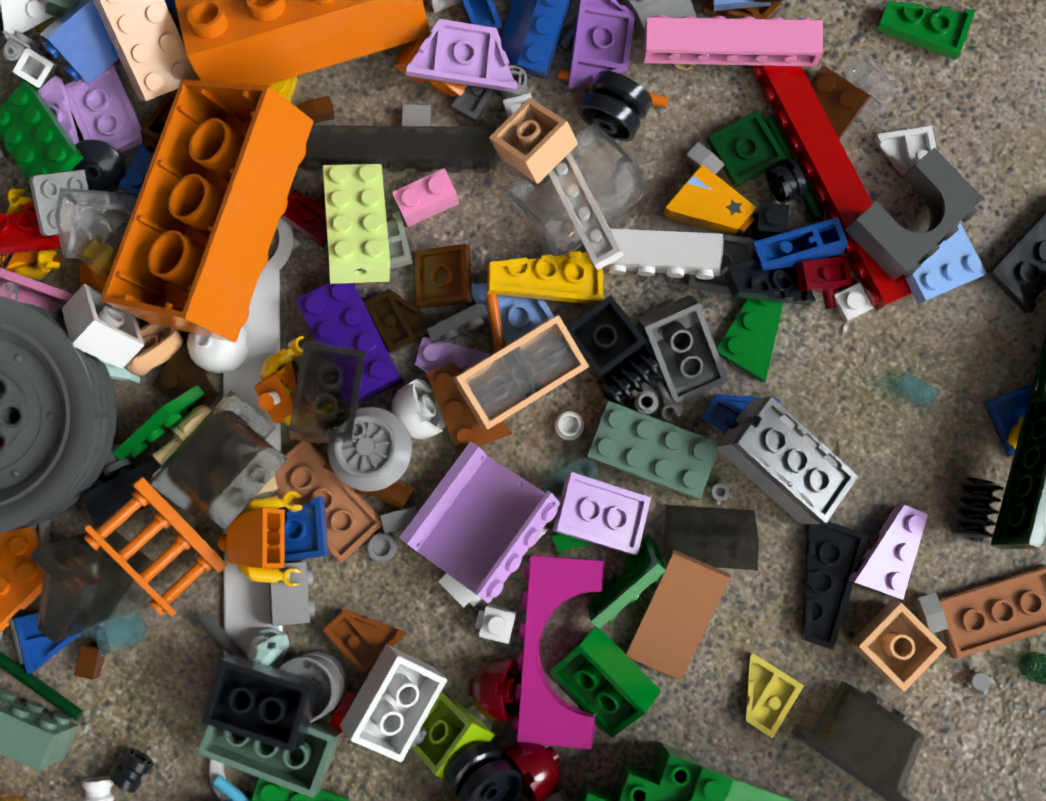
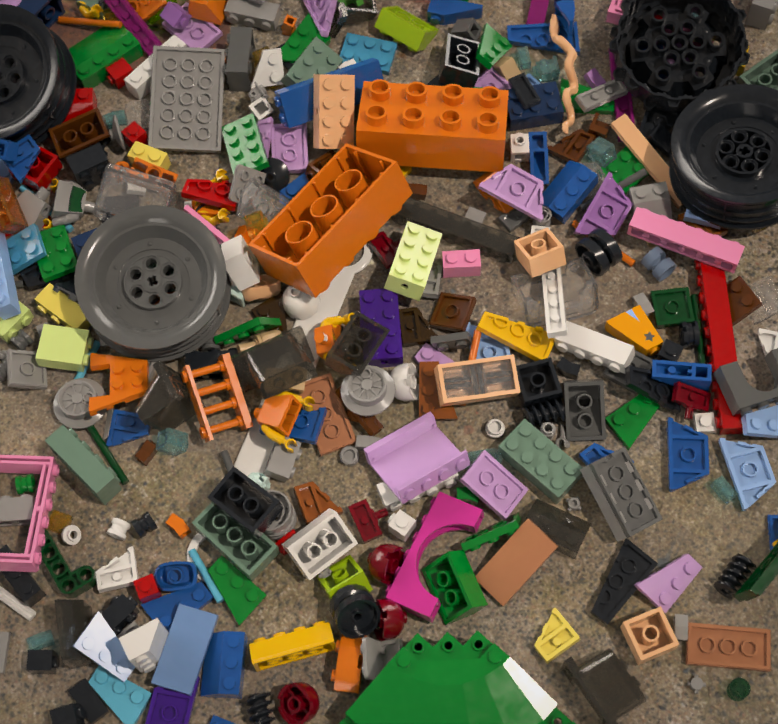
camera: 20 degrees right, 15 degrees down
none -> orange piece [165,513,191,540]
none -> dark red plate [348,499,389,544]
none -> black piece [555,357,581,380]
none -> sand blue wheel [641,246,677,282]
none -> blue wing [667,417,709,492]
none -> light blue wing [718,438,776,511]

